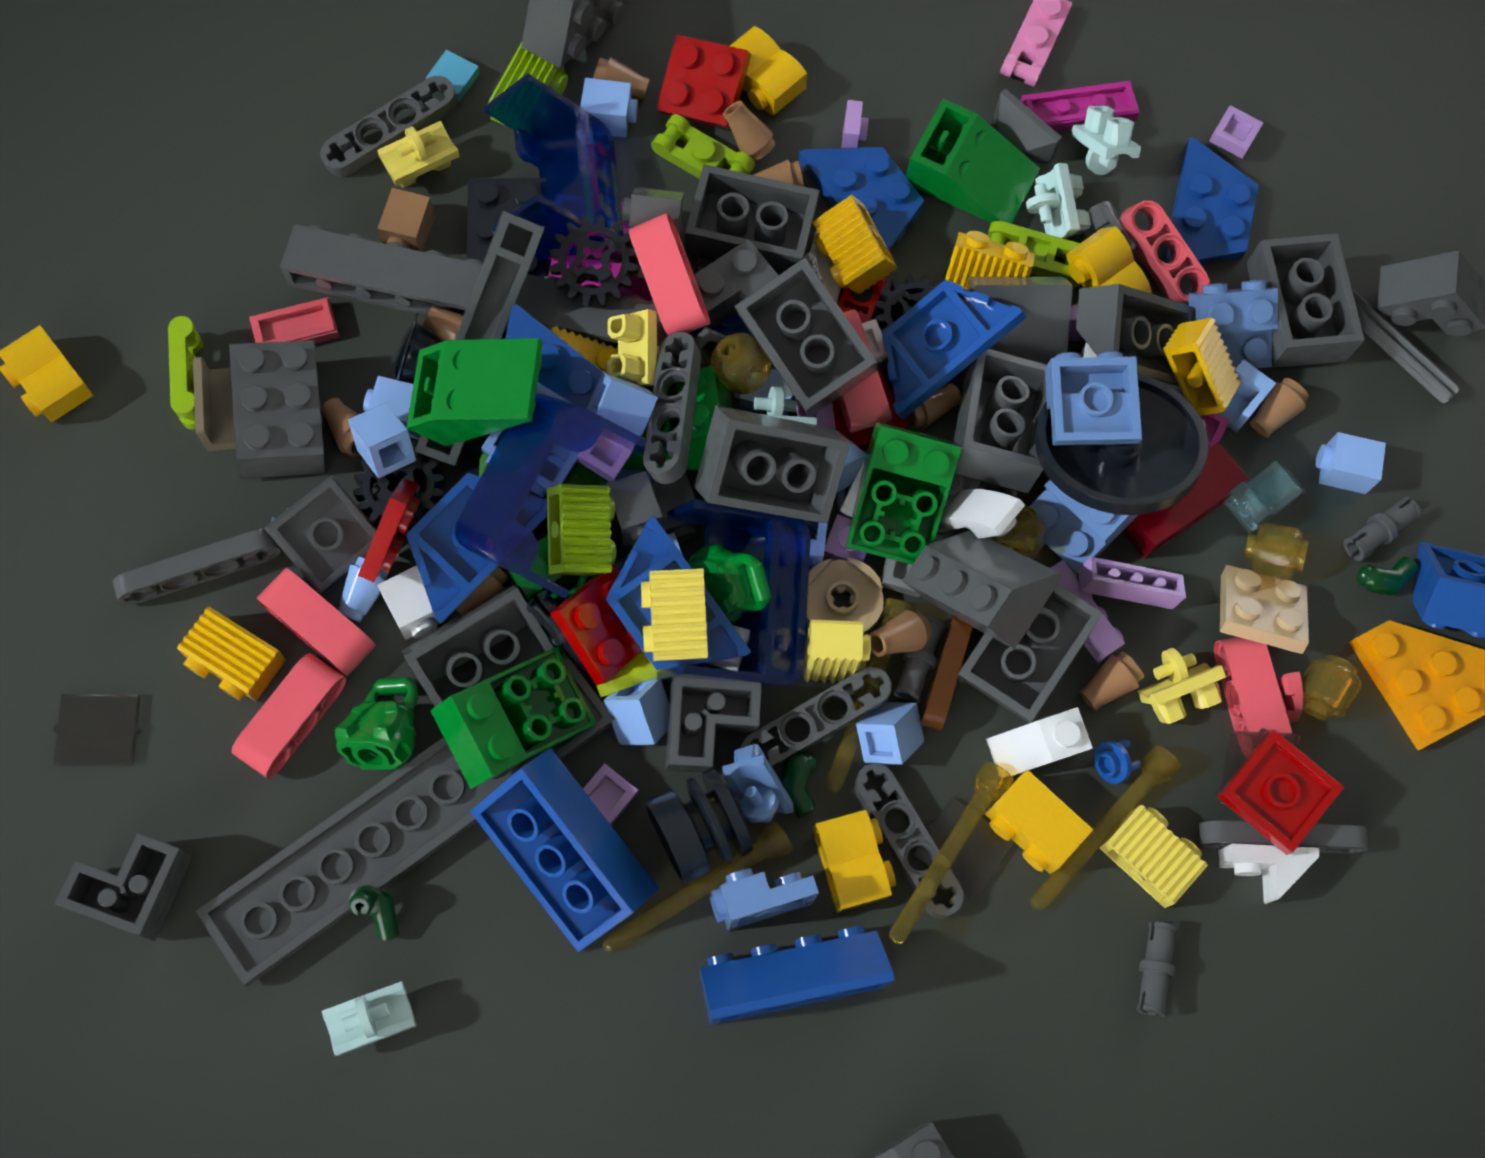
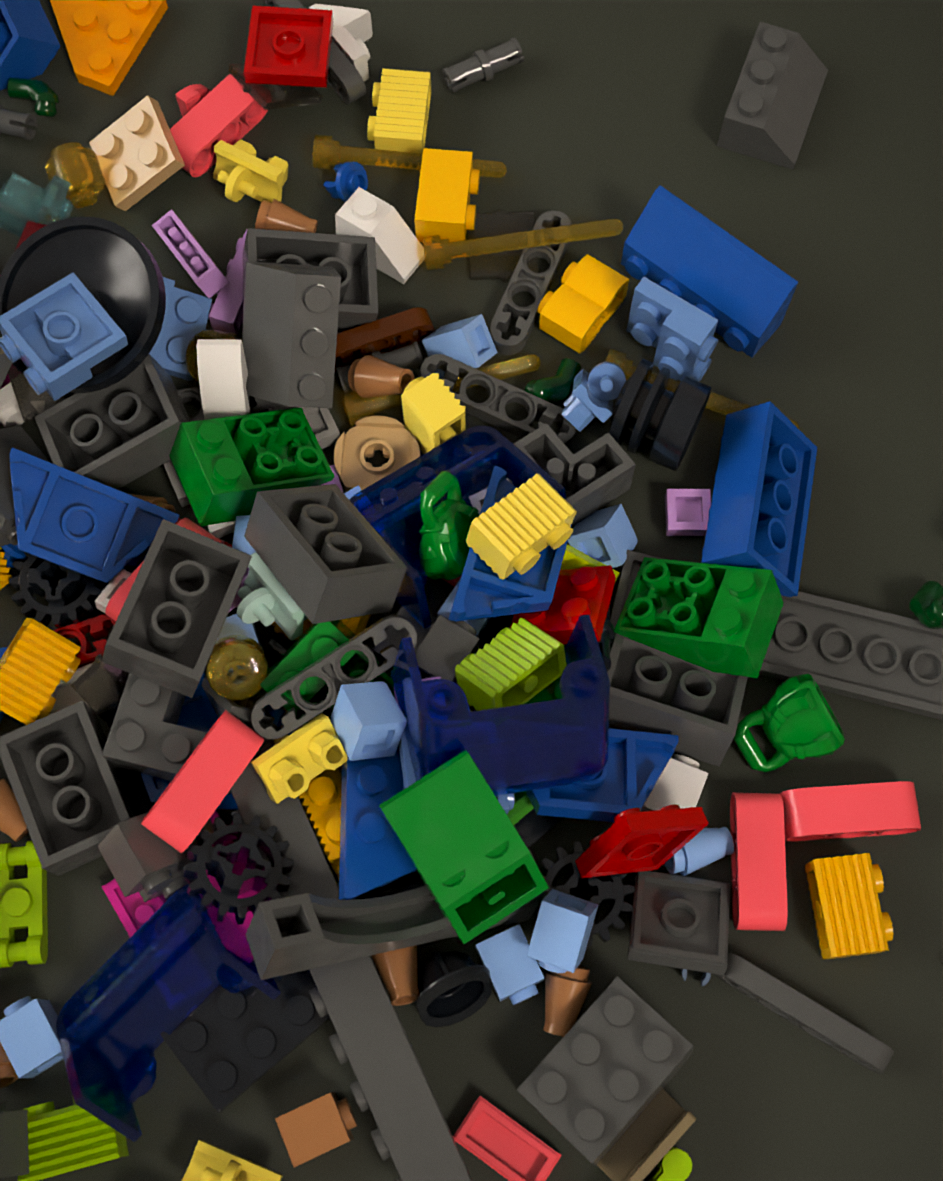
camera: 120 degrees left, 0 degrees up
clear yellow head [1301,655,1362,721] -> none

